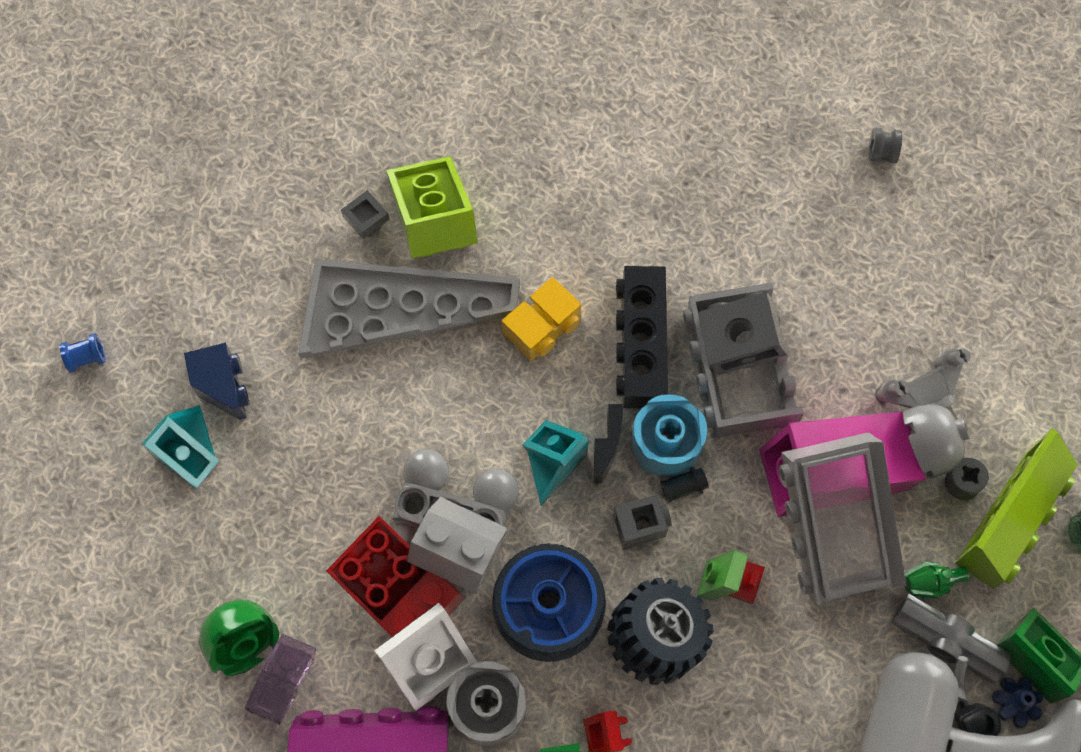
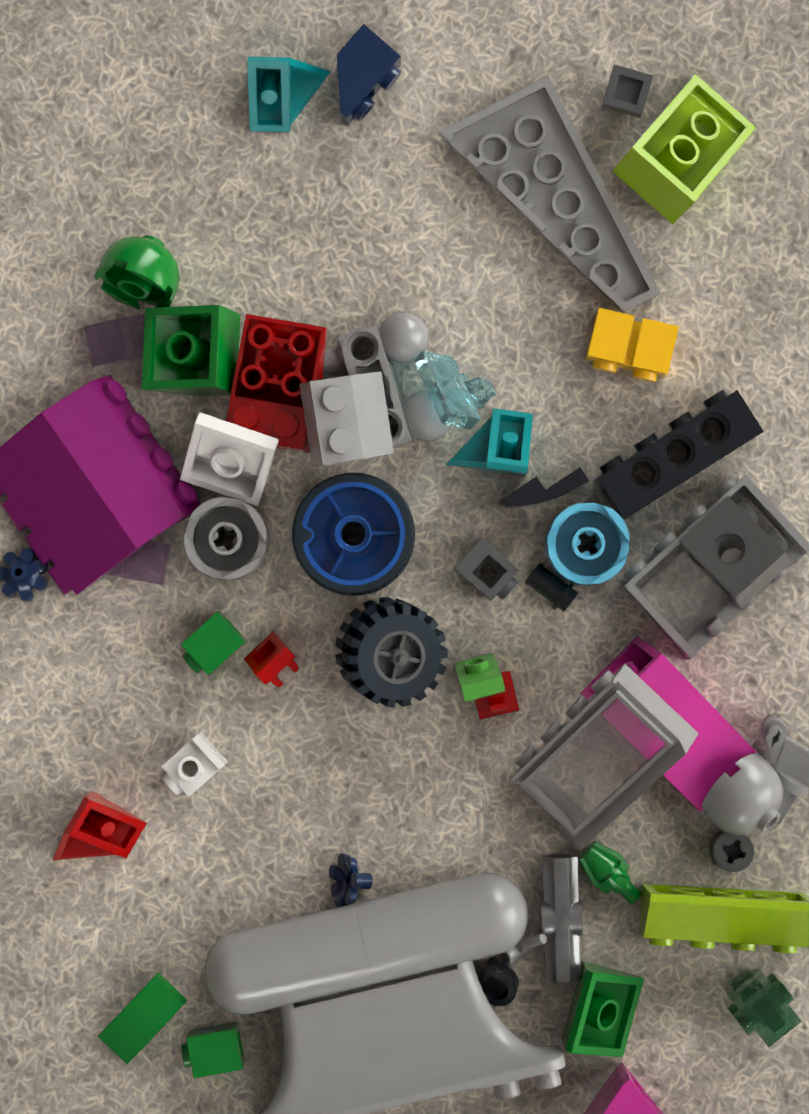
camera: 60 degrees right, 20 degrees up
dark blue plant [992,677,1043,728] -> none
none -> green slope [142,305,241,396]
none -> clear light blue hinge [414,350,497,430]

